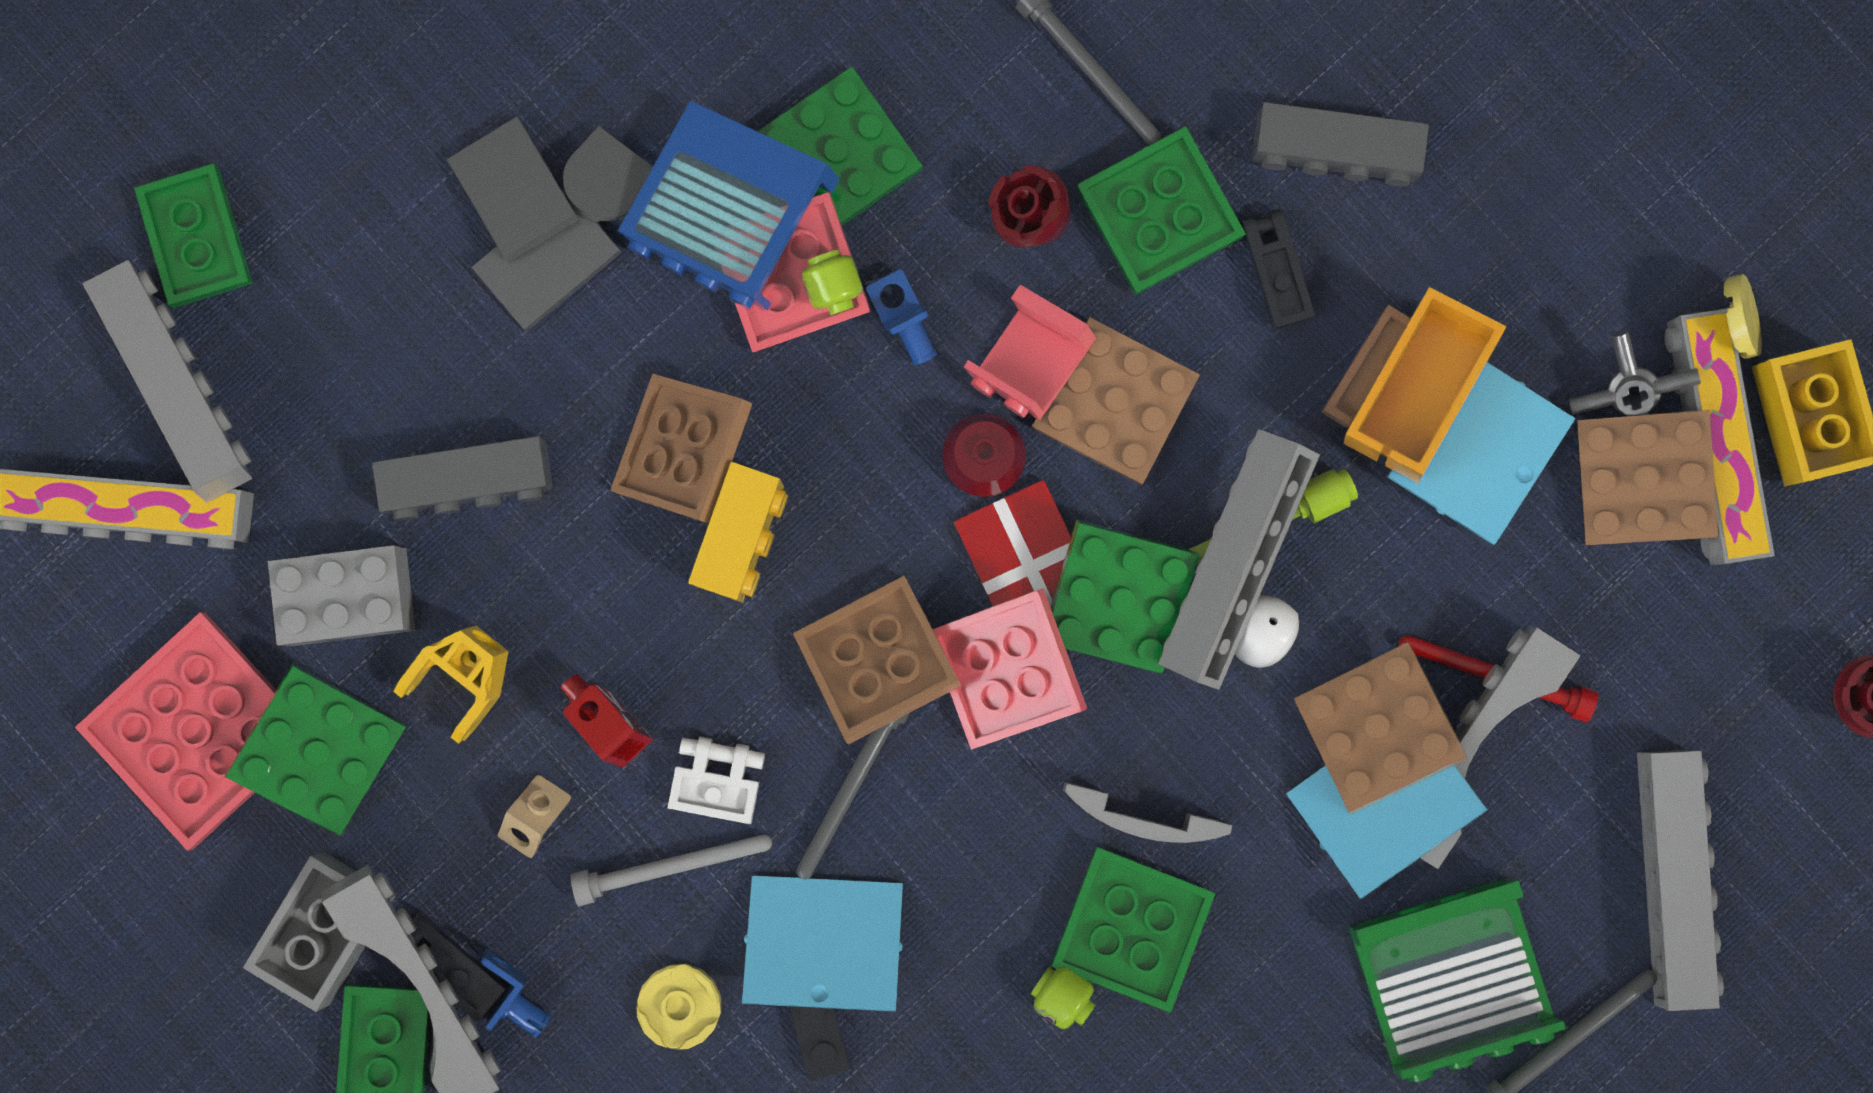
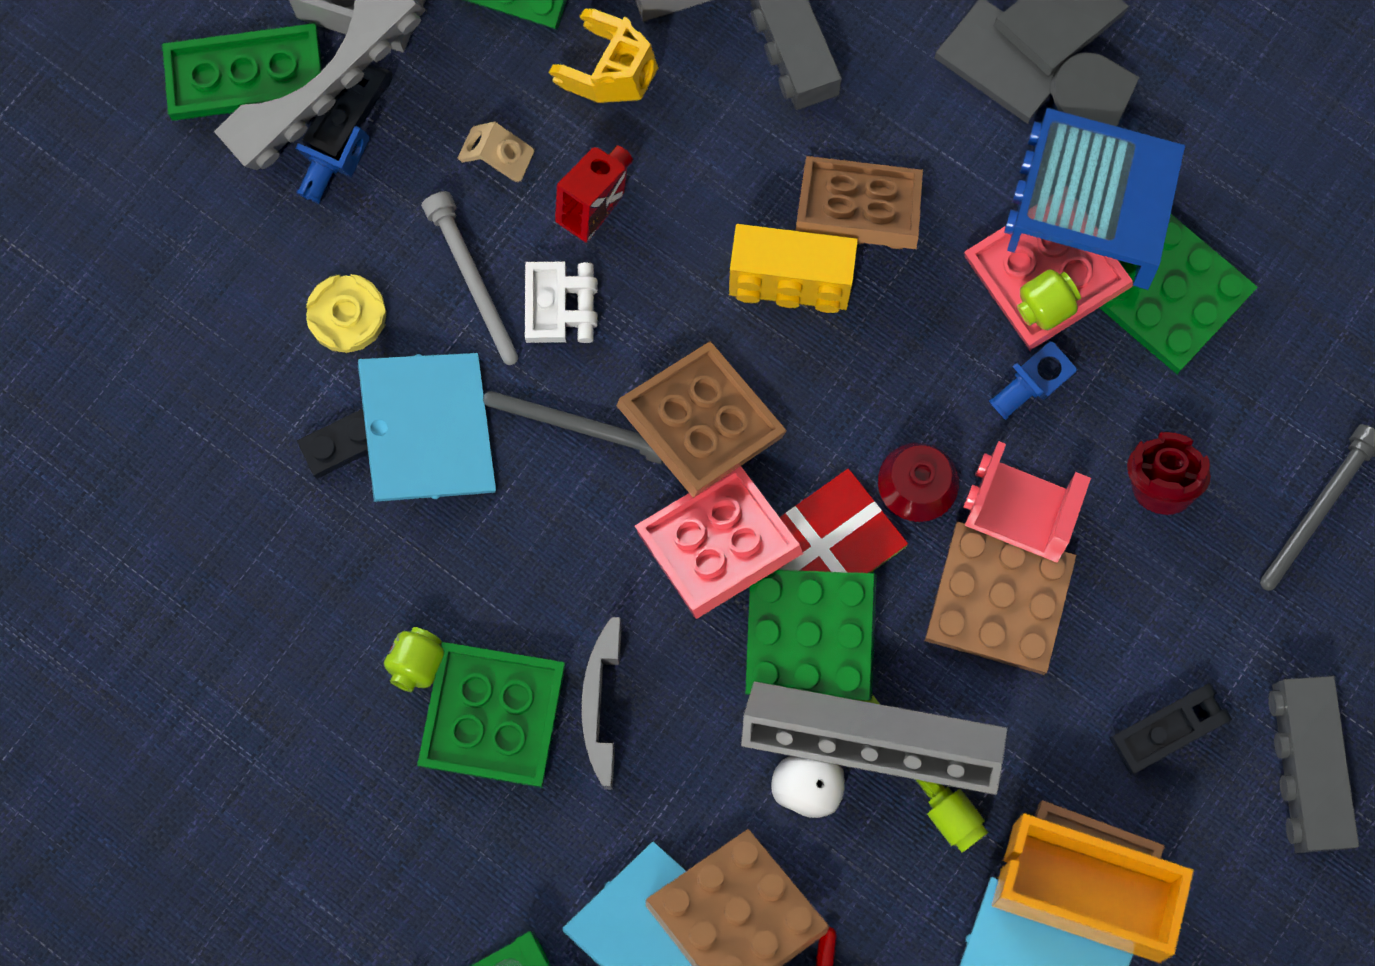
camera: 80 degrees right, 10 degrees down
green plate [1076,126,1246,296] -> none

